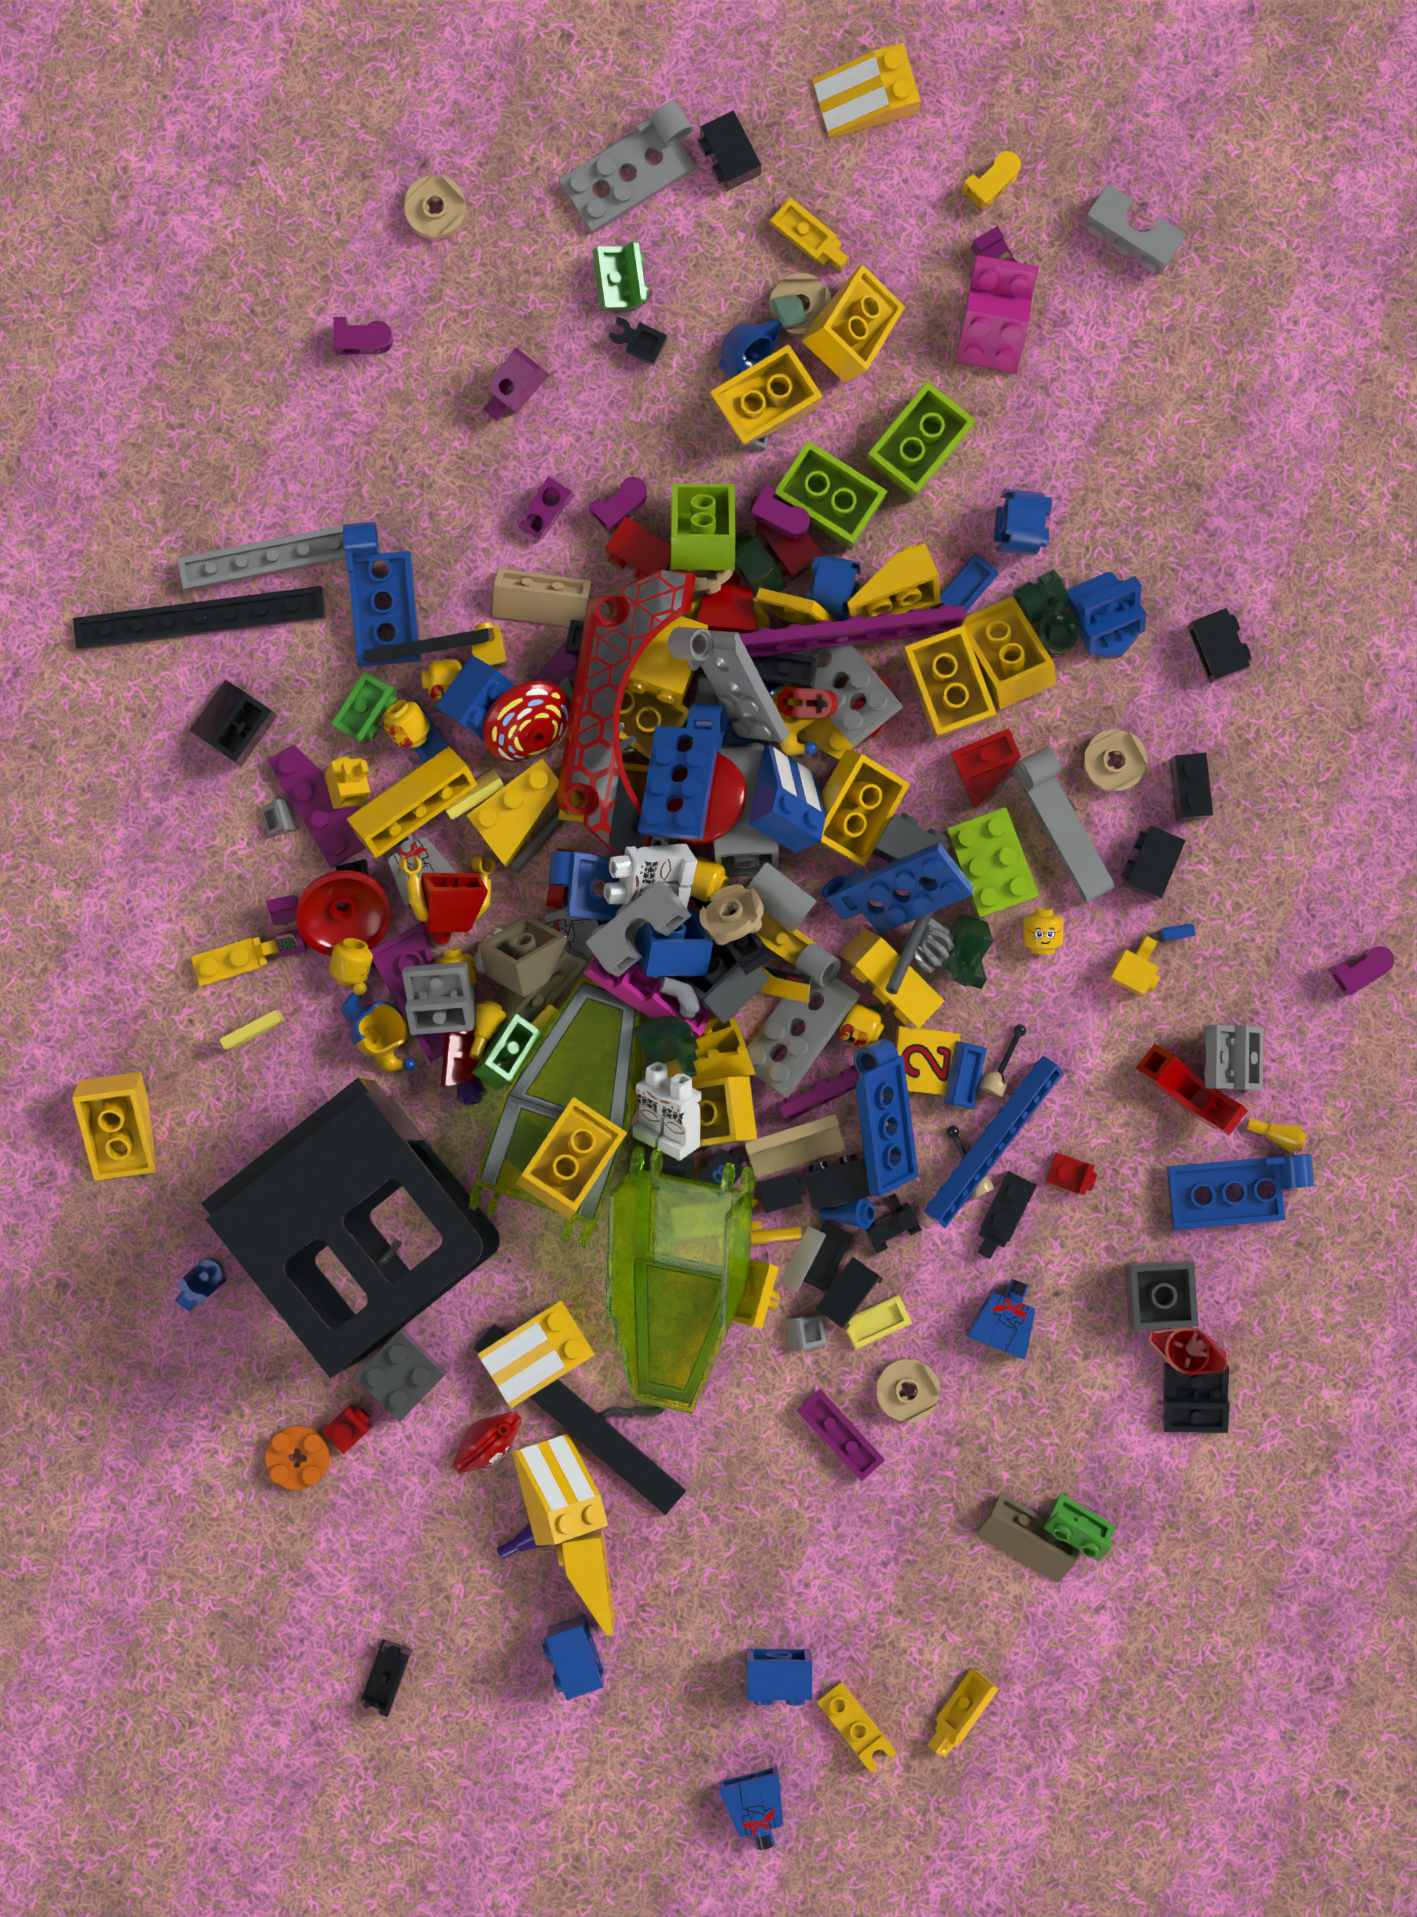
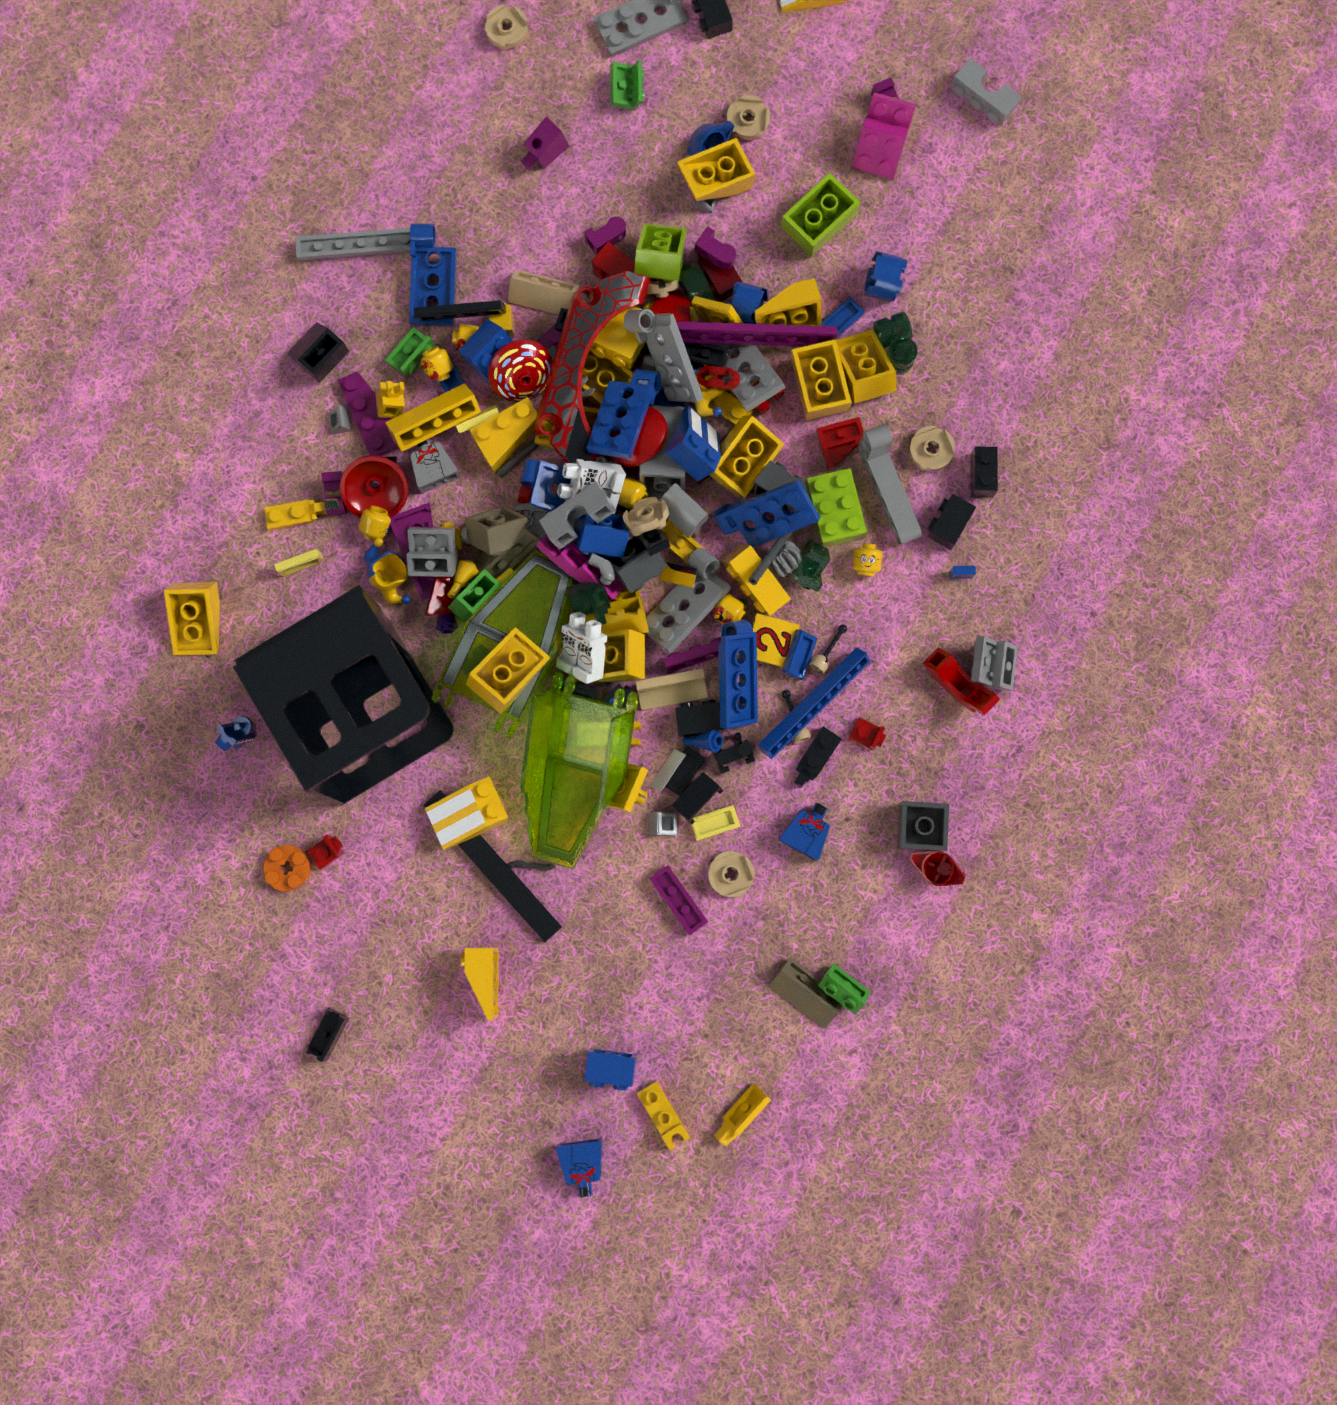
camera: 15 degrees right, 5 degrees down
black tile [73,586,326,650] -> none
magenta leg [333,317,394,355] -> none
dark grey brick [354,1328,447,1422] -> none
red torso [399,856,496,944] -> none
red hat [453,1411,522,1473] -> none
dark purple cone [497,1523,549,1559] -> none
yellow slope [512,1434,608,1545] -> none
magenta leg [519,476,575,541] -> none
blue brick [542,1614,605,1700] -> none
black plate [609,317,668,366] -> none
yellow piece [719,1226,802,1249] -> none
black piece [756,1171,807,1213] -> none
yellow hinge [769,197,849,272] -> none
sand green slope [770,294,807,328] -> none
lime brick [774,440,887,551] -> none
yellow slope [802,264,905,383] -> none
yellow leg [962,151,1021,212] -> none
blue piece [1067,572,1146,657] -> none
yellow brick [1107,936,1160,996] -> none
black slope [1163,1363,1230,1433] -> none
blue hinge [1167,1154,1315,1230] -> none
black piece [1187,608,1251,684] -> none
yellow cone [1247,1118,1307,1155] -> none
magenta leg [1328,946,1394,996] -> none

